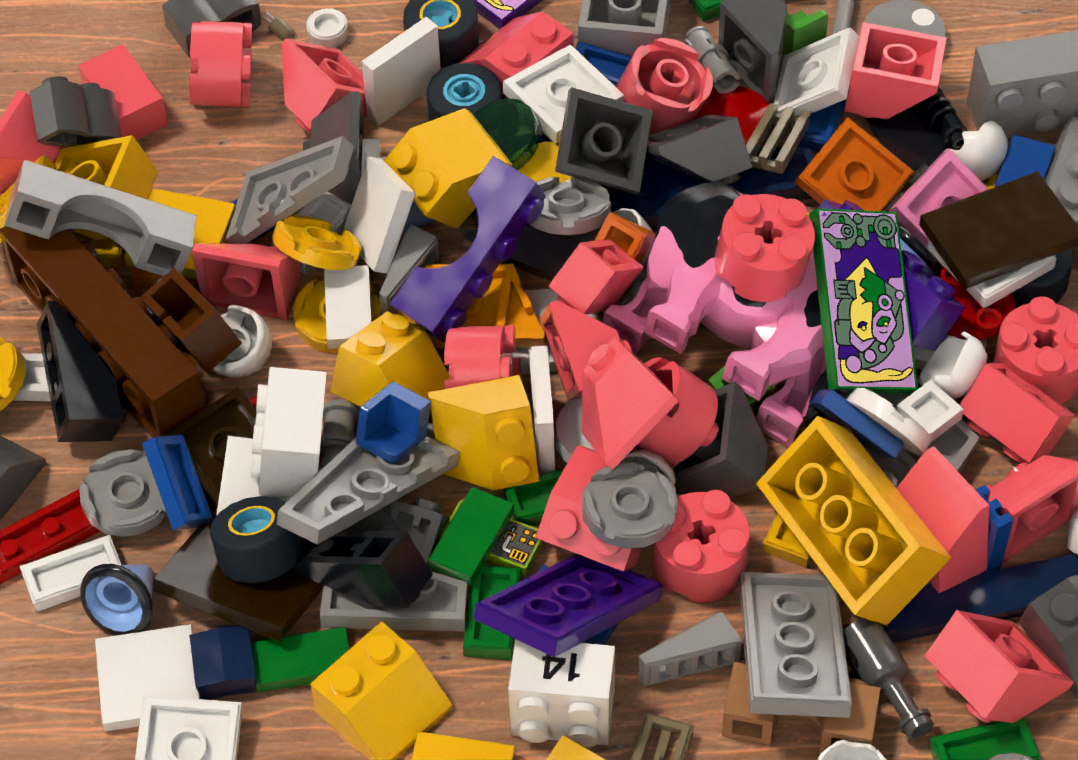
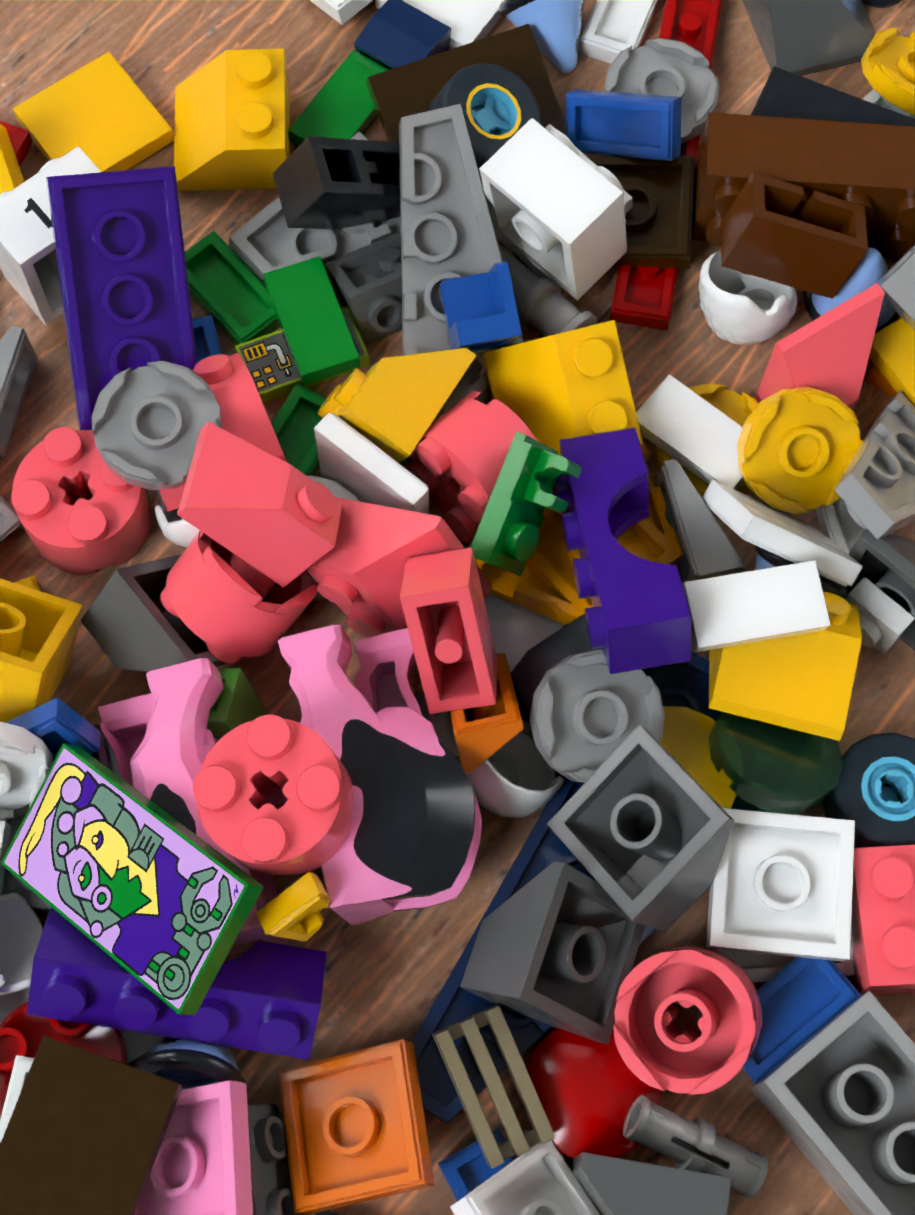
camera: 130 degrees right, 15 degrees up
none -> green plate [470,432,581,576]
none -> white tile [682,560,830,653]

